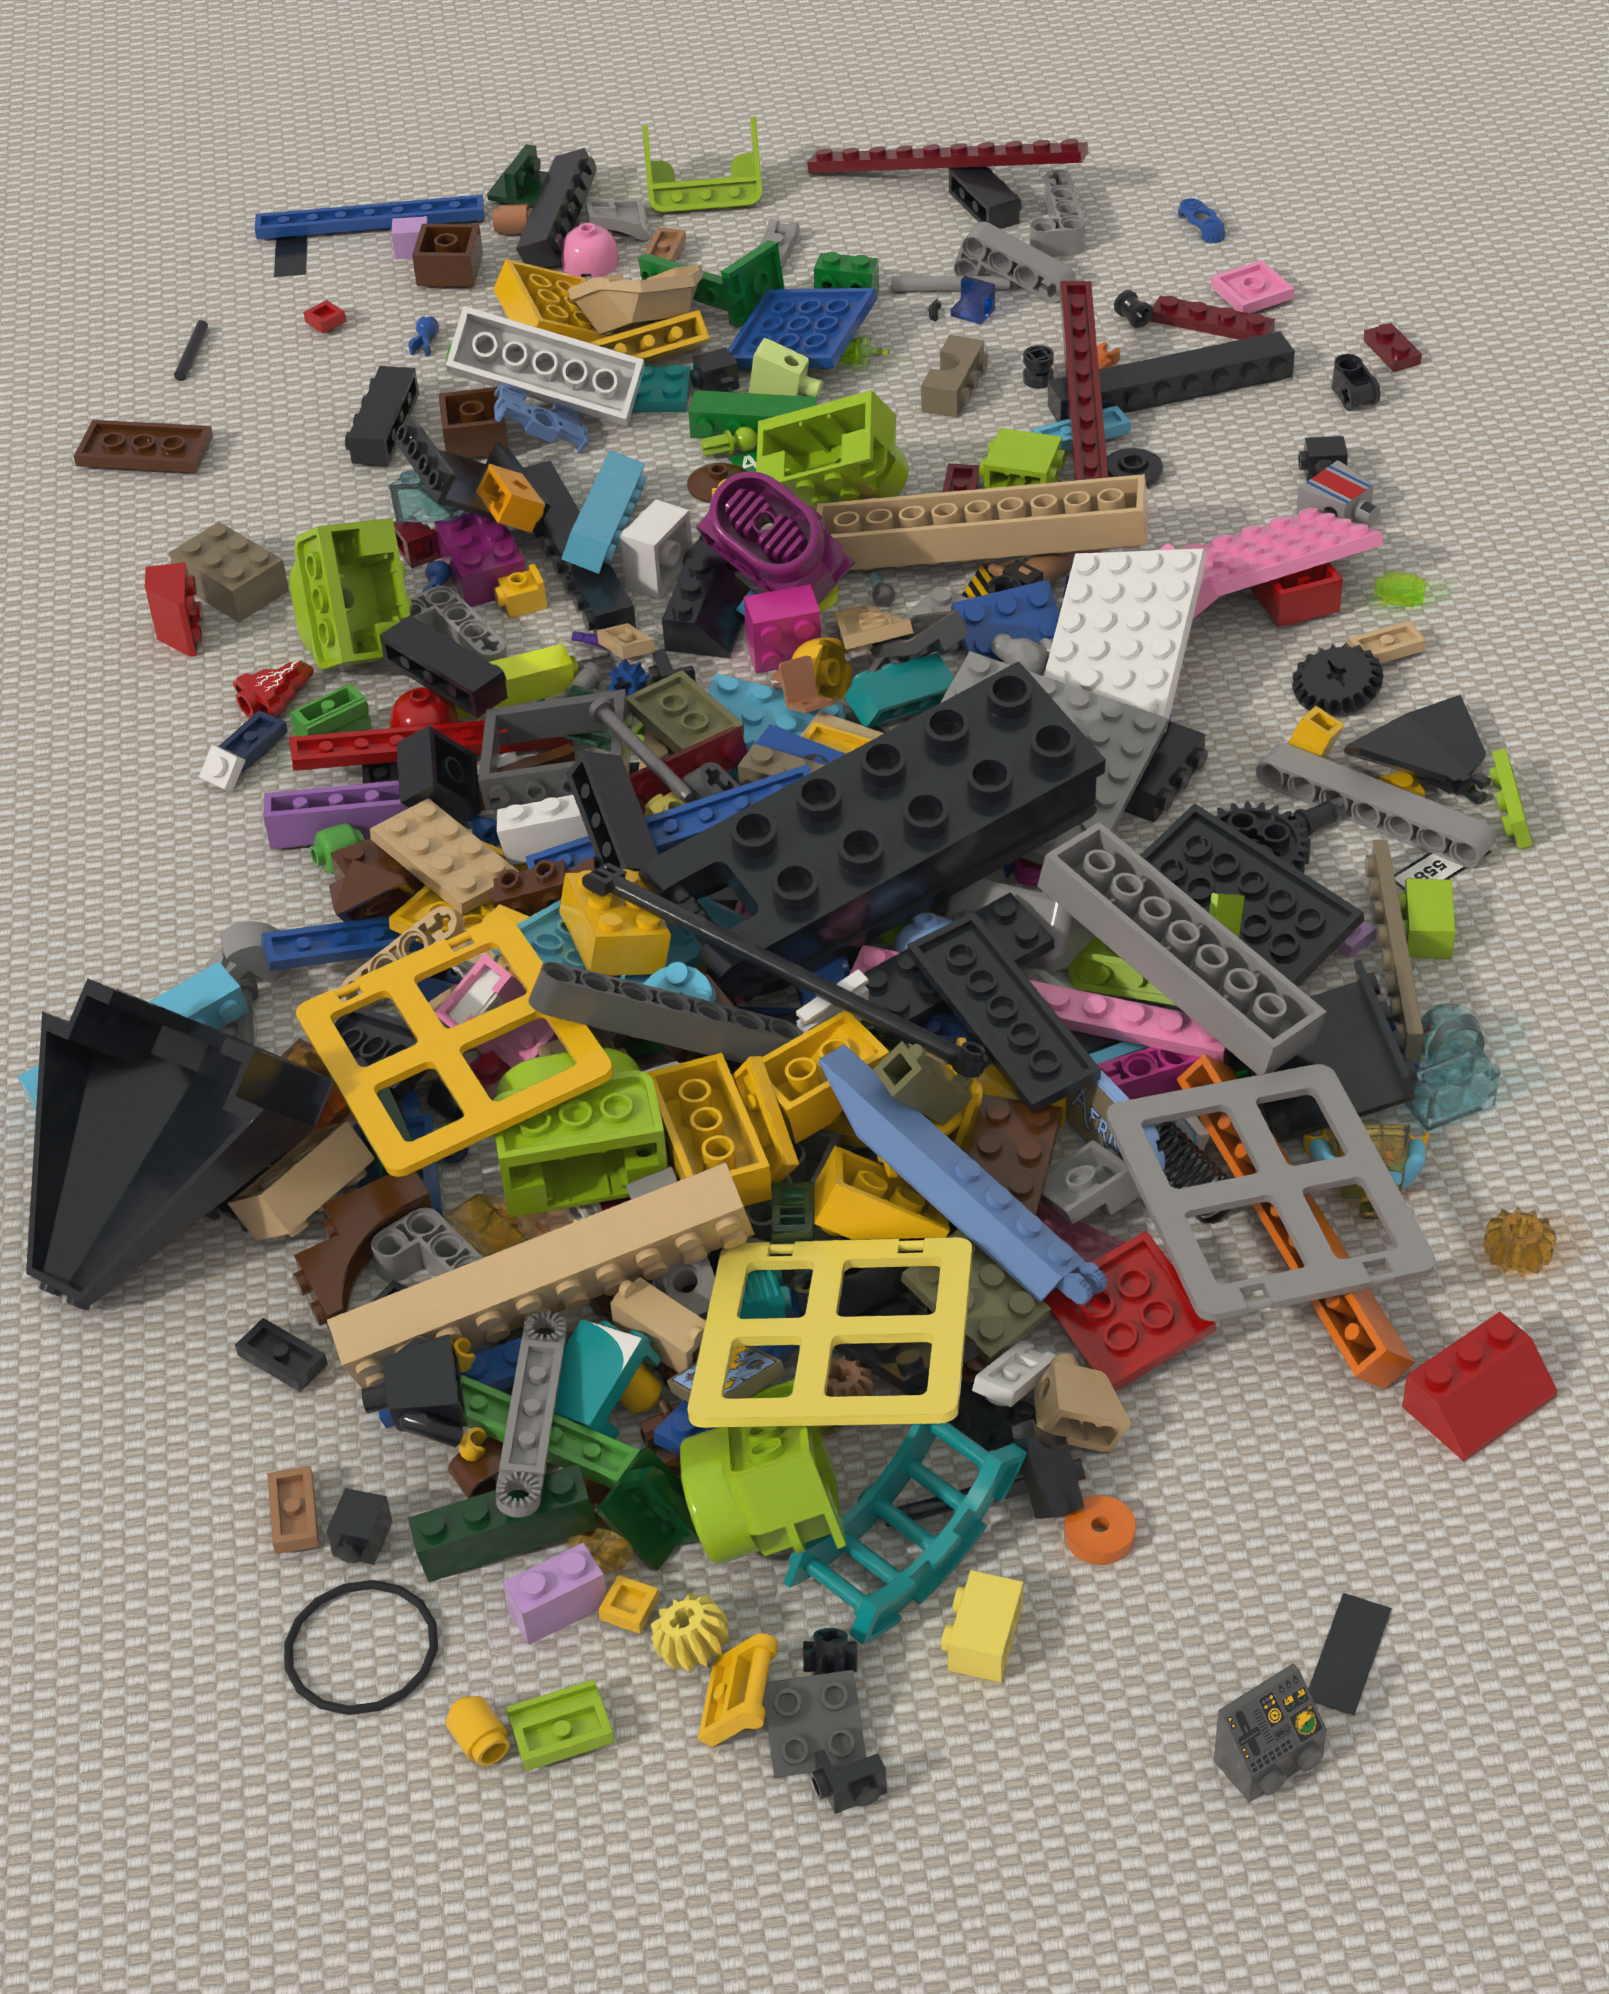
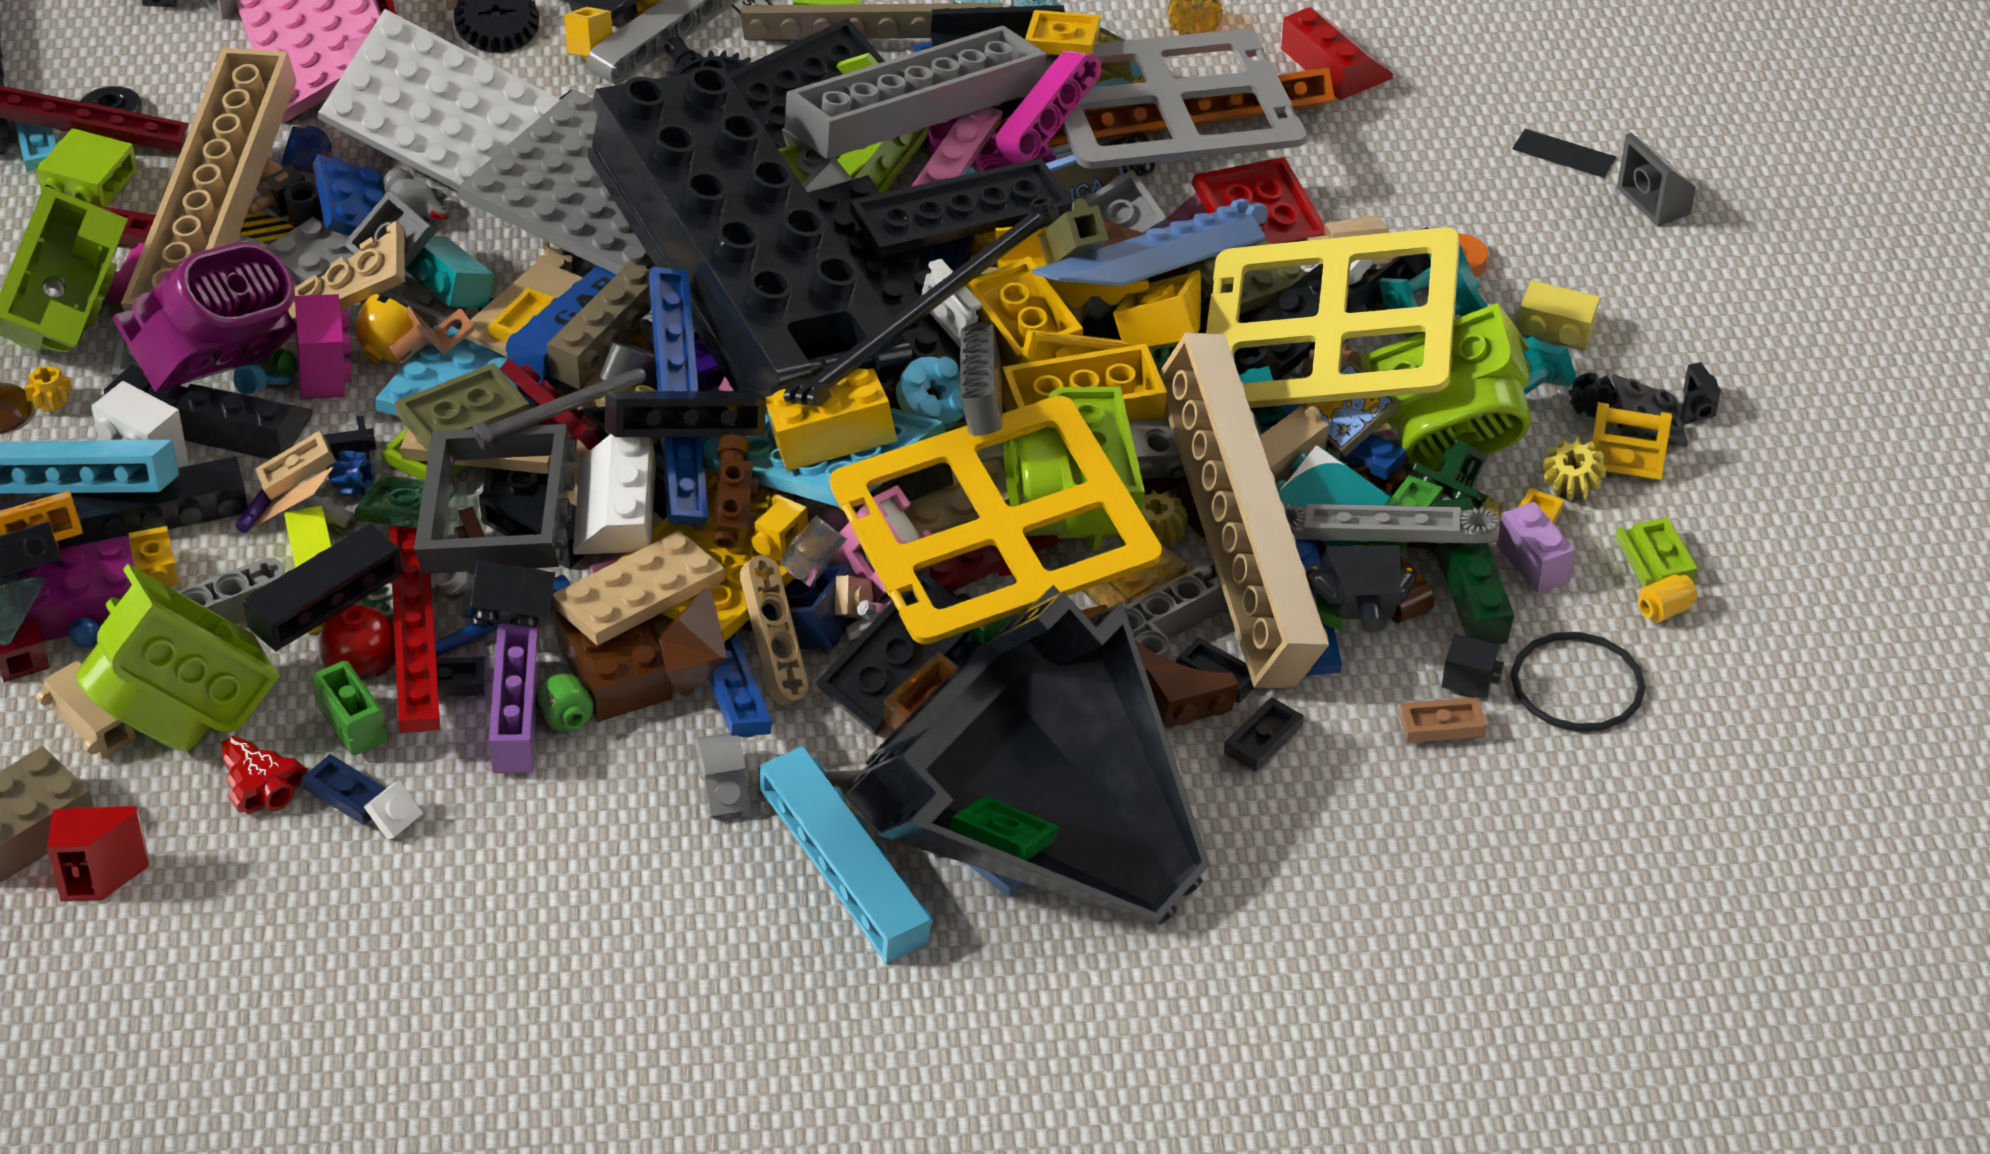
camera: 90 degrees left, 0 degrees up
none -> green plate [949,796,1059,860]
none -> dark pink beam [996,51,1101,165]
none -> yellow plate [1025,10,1101,56]

